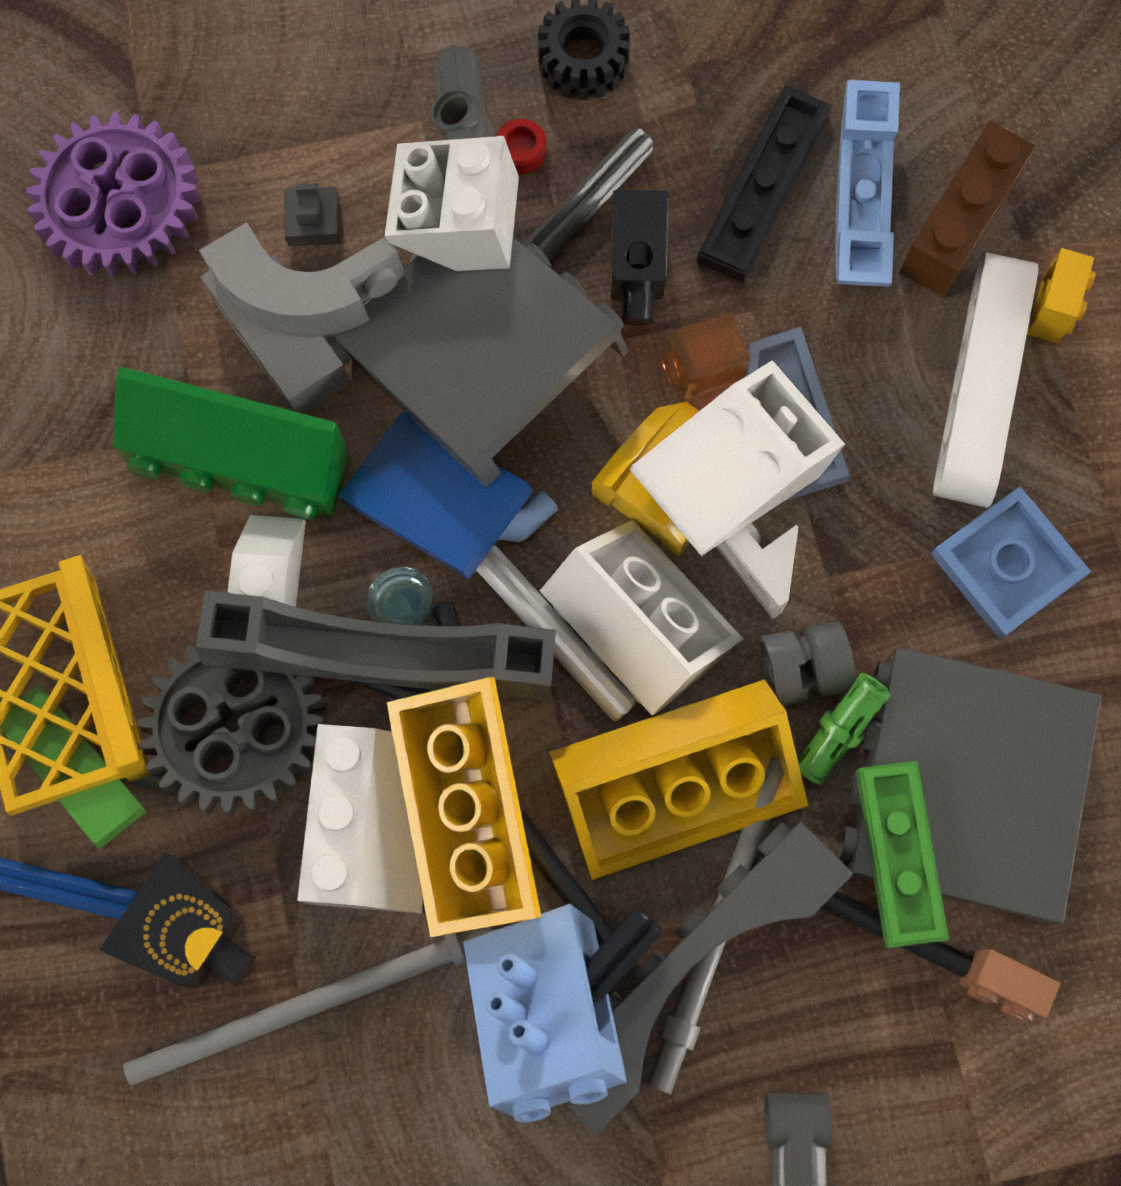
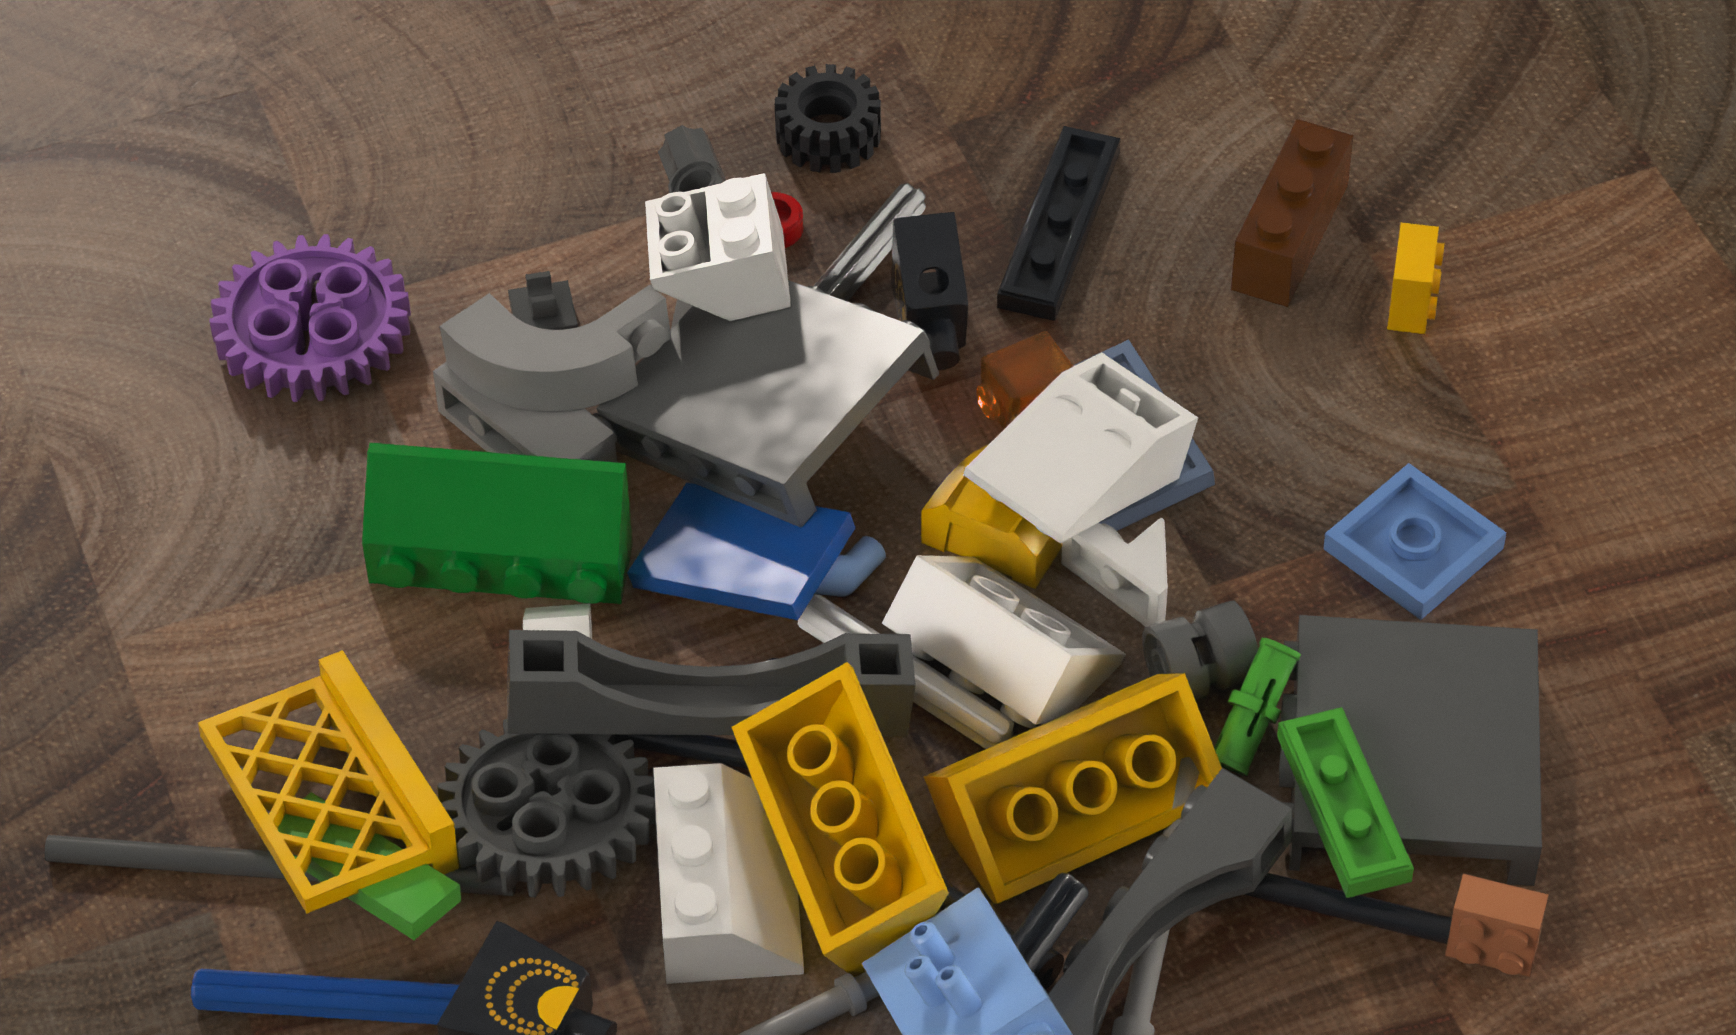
camera: 10 degrees left, 25 degrees down
clear light blue hat [366,567,433,626] -> none
light blue slope [835,80,900,287] -> none
white beam [933,252,1039,508] -> none

